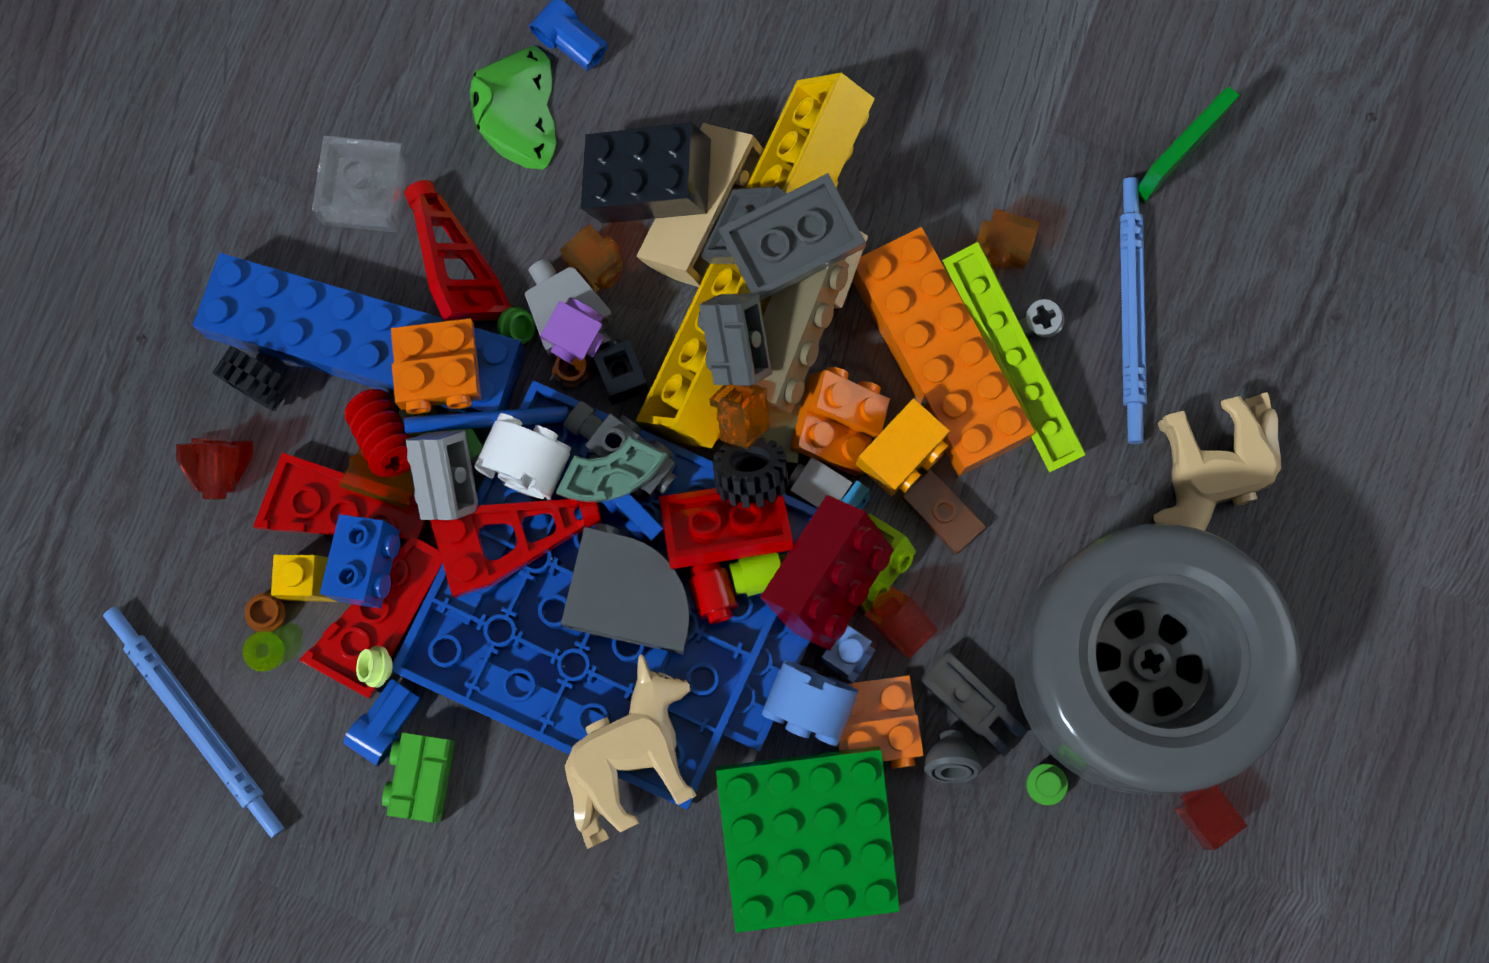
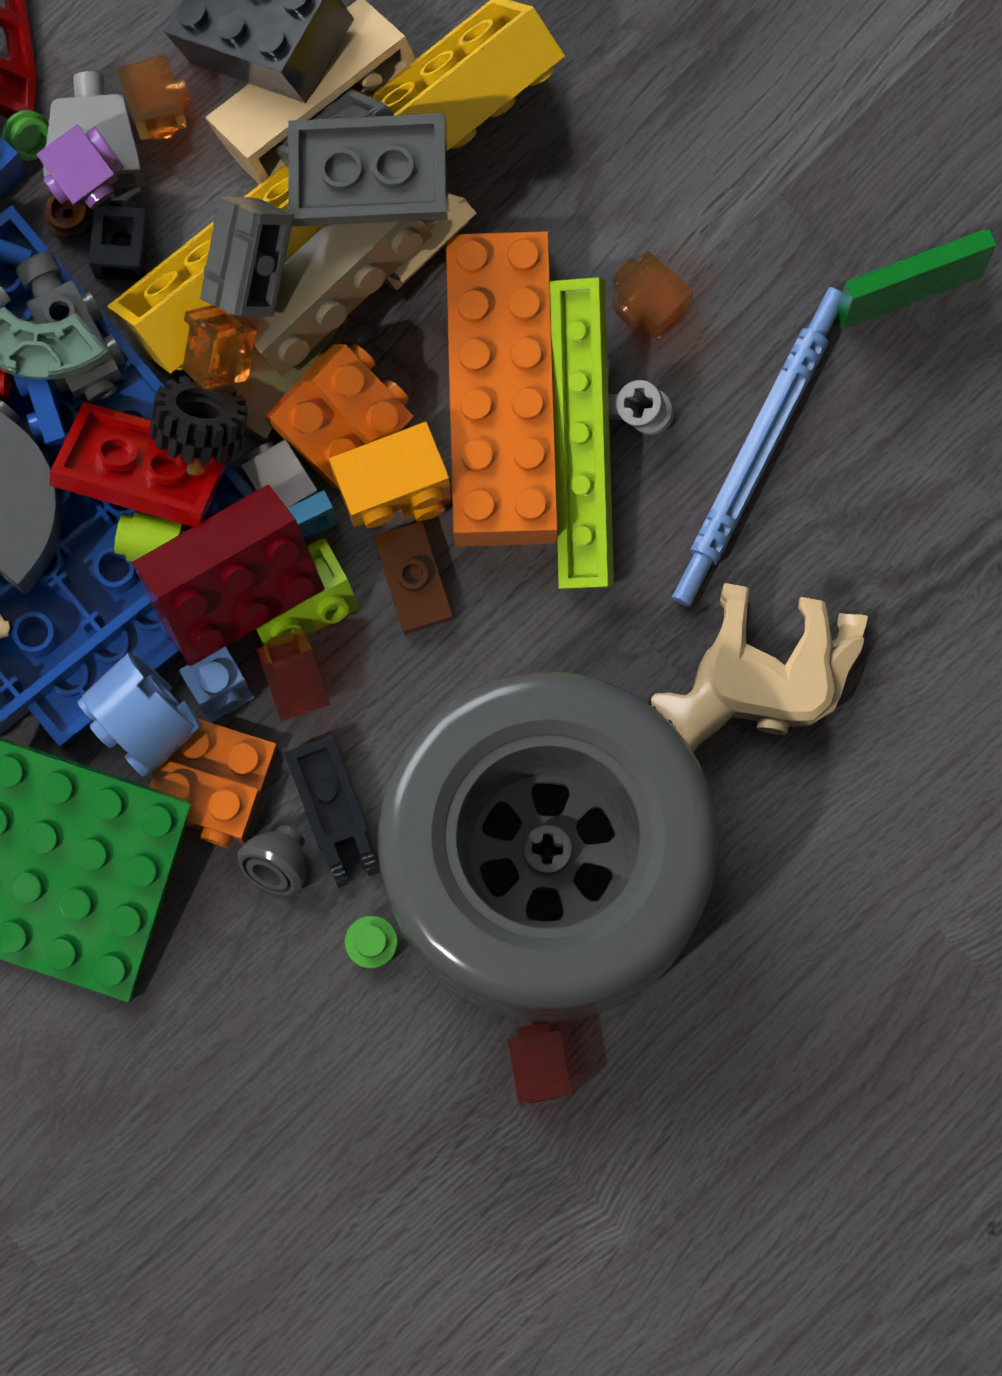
camera: 30 degrees right, 0 degrees up
red brick [688,562,738,624] -> none

